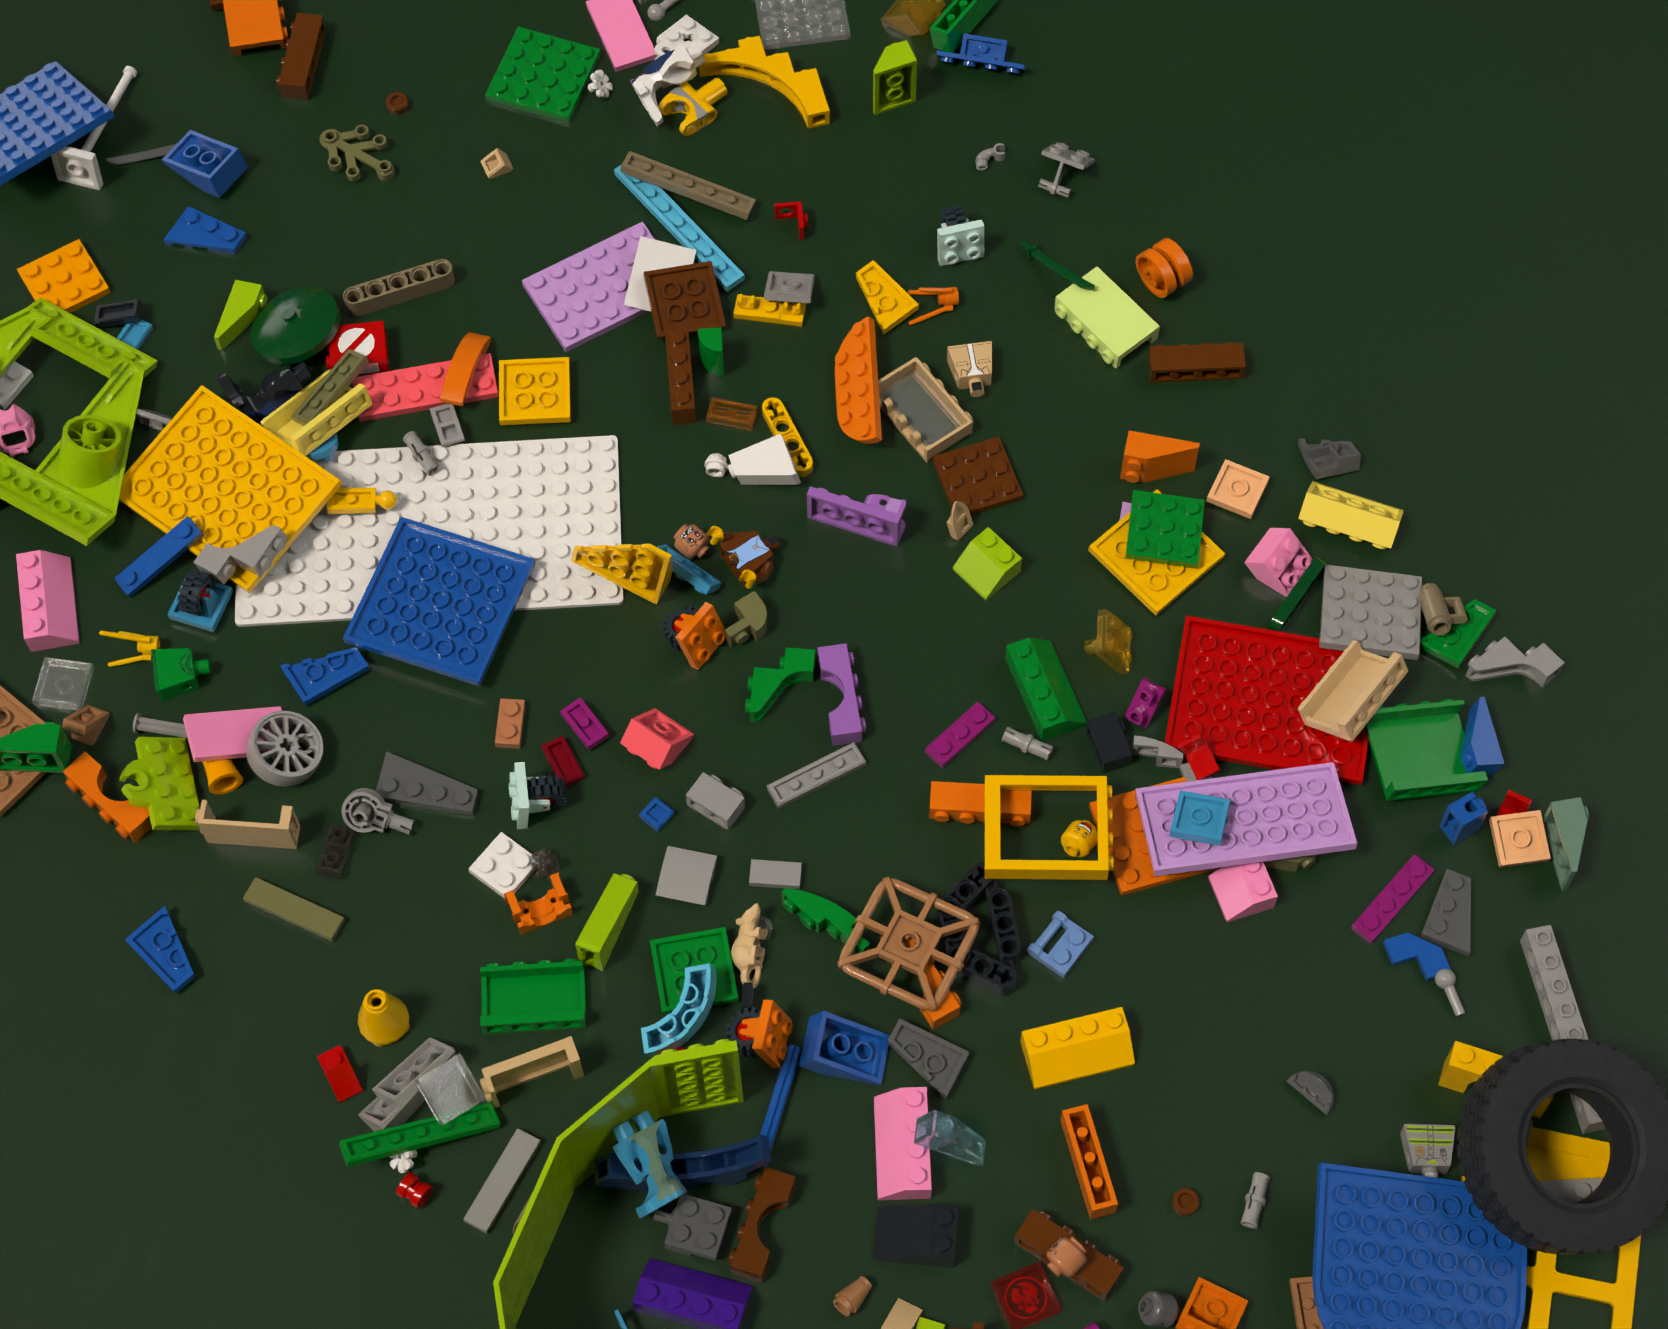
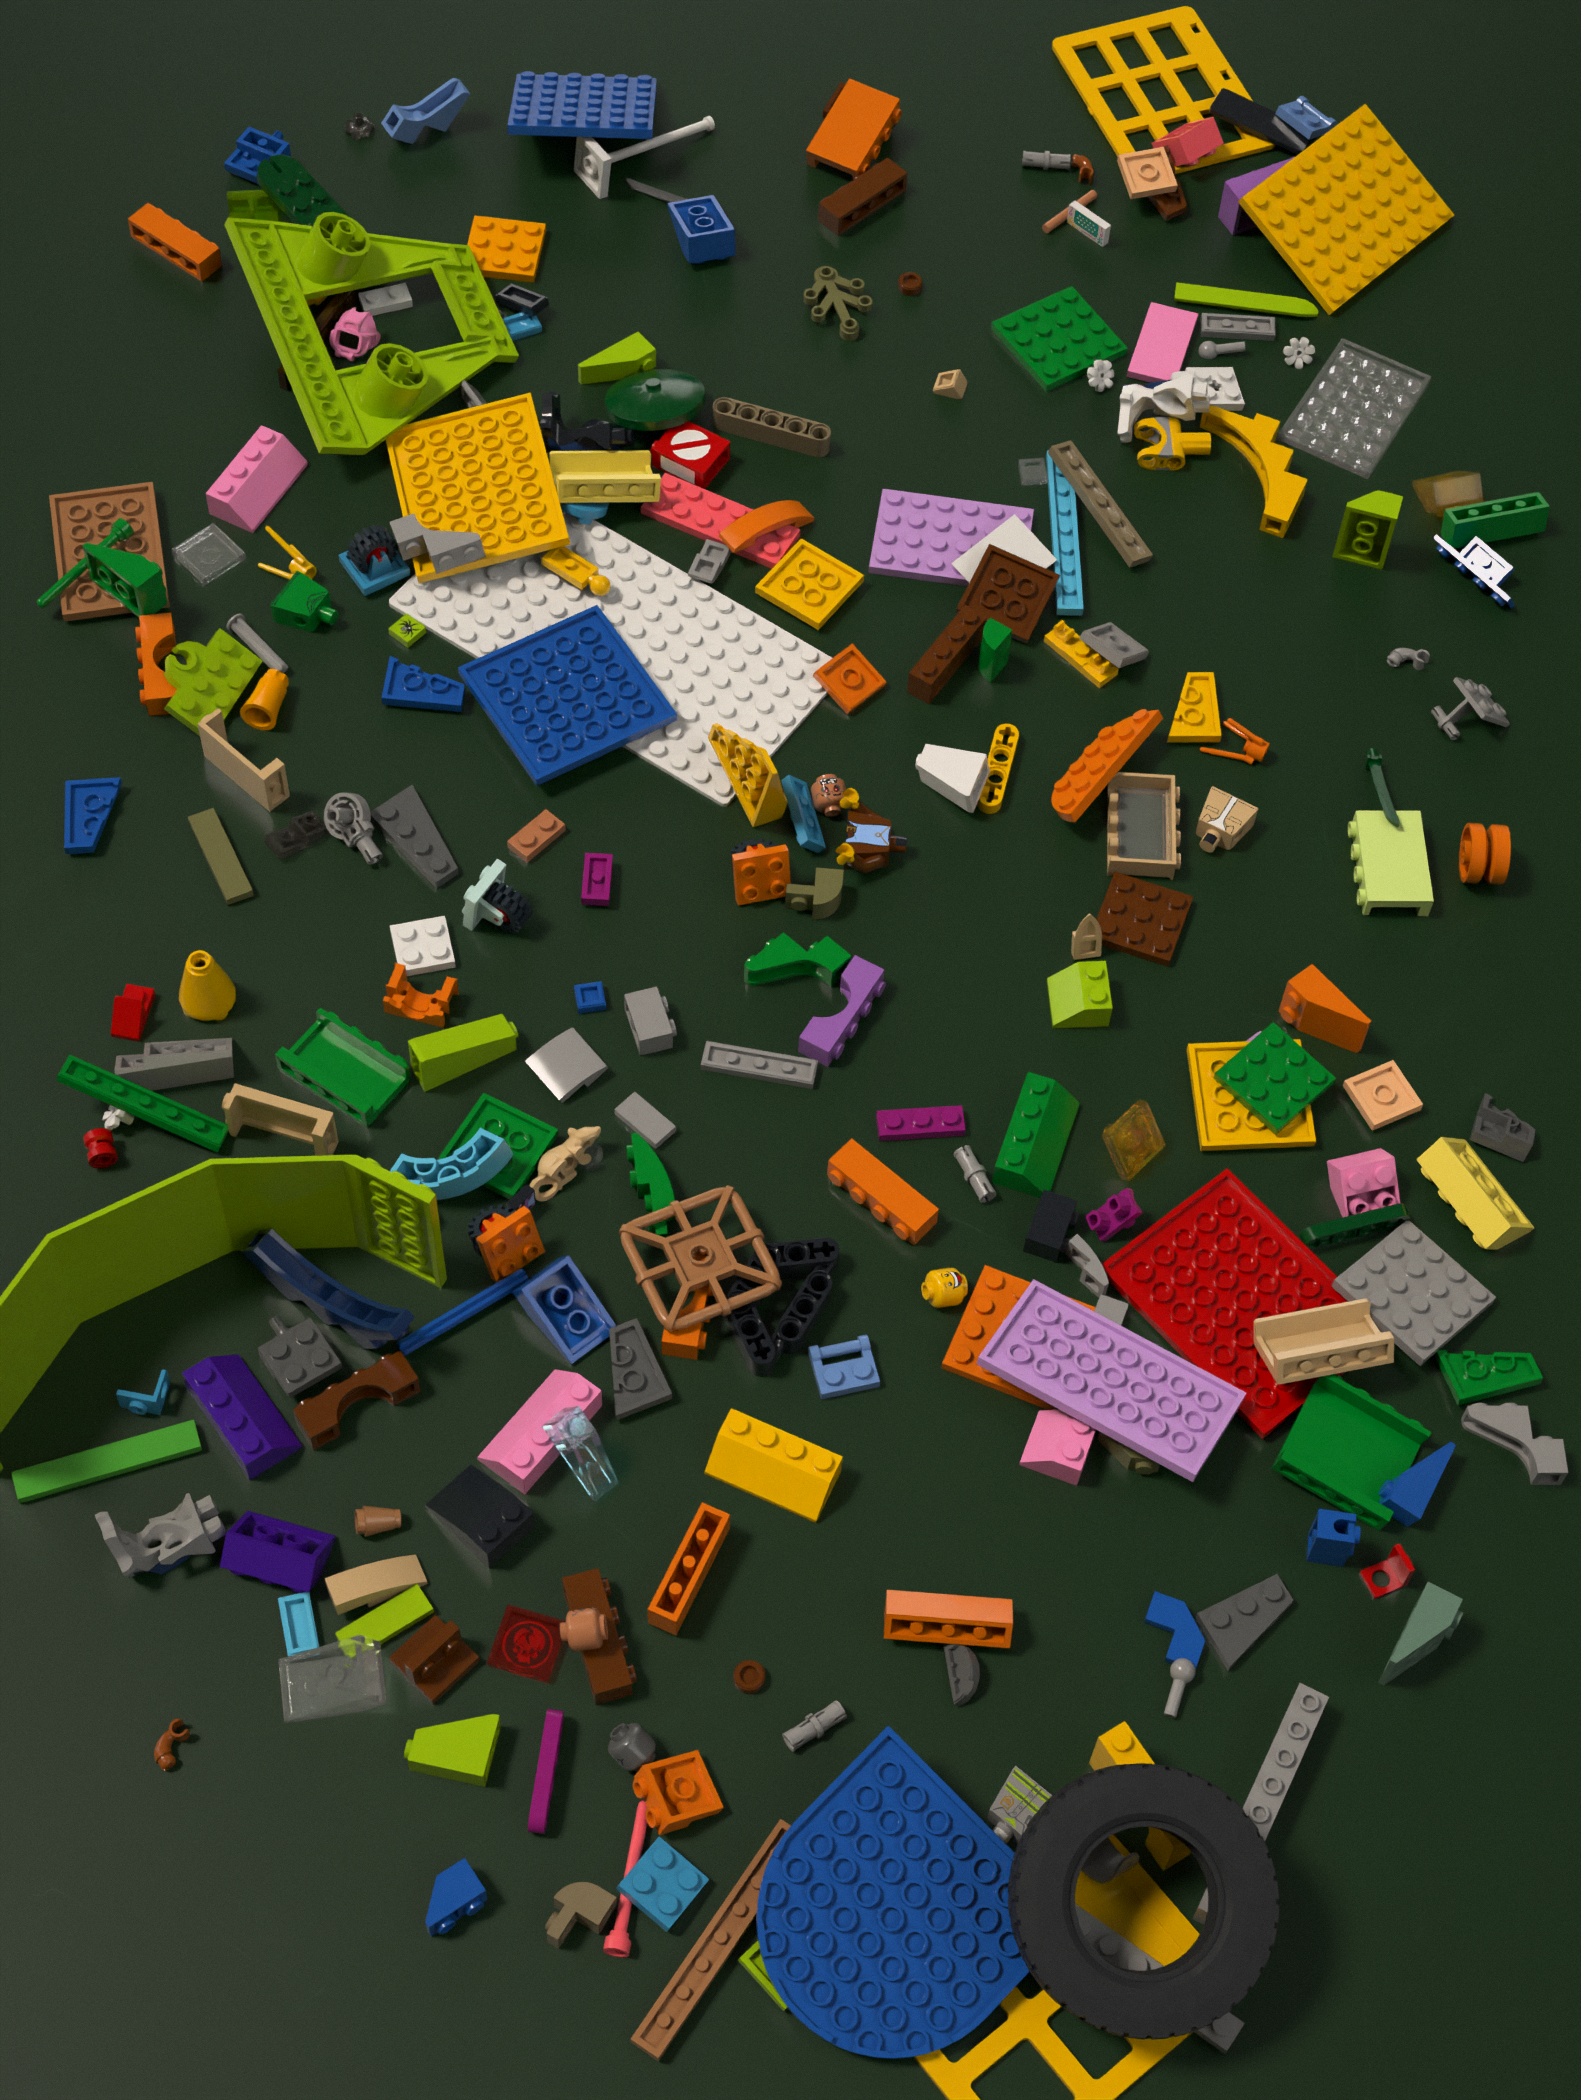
camera: 35 degrees right, 5 degrees down
medium nougat slope [62,705,110,746] -> none
blue plate [114,516,204,598] -> none
blue wing [163,206,247,255] -> none
bright pink tile [183,706,288,762] -> none
light grey piece [246,711,323,787] -> none
olive tile [292,349,369,426] -> none
light grey pin [403,431,440,476] -> none
clear tile [415,1053,486,1126] -> none
clear smoke plant [531,848,560,880] -> none
dark red tile [541,735,585,788] -> none
dark azure hips [613,1111,687,1218] -> none
coral slope [620,708,694,770] -> none
white plate [704,453,728,477] -> none
clear orange tile [706,397,758,431] -> none
red bracket [774,202,808,240] -> none
medium lavender plate [807,486,906,546] -> none
light aqua plate [937,206,984,266] -> none
yellow window [984,775,1113,880] -> none
reddish brown brick [1147,342,1246,383] -> none
dark azure plate [1170,790,1230,846] -> none
red bracket [1178,734,1220,780] -> none
magenta plate [1351,854,1435,944] -> none
dark tan piece [1419,583,1468,636] -> none
light nougat plate [1489,810,1551,868] -> none
none -> lime tile [388,613,426,648]
none -> orange plate [813,643,887,715]
none -> orange brick [884,1590,1013,1648]
none -> clear tile [1018,458,1048,485]

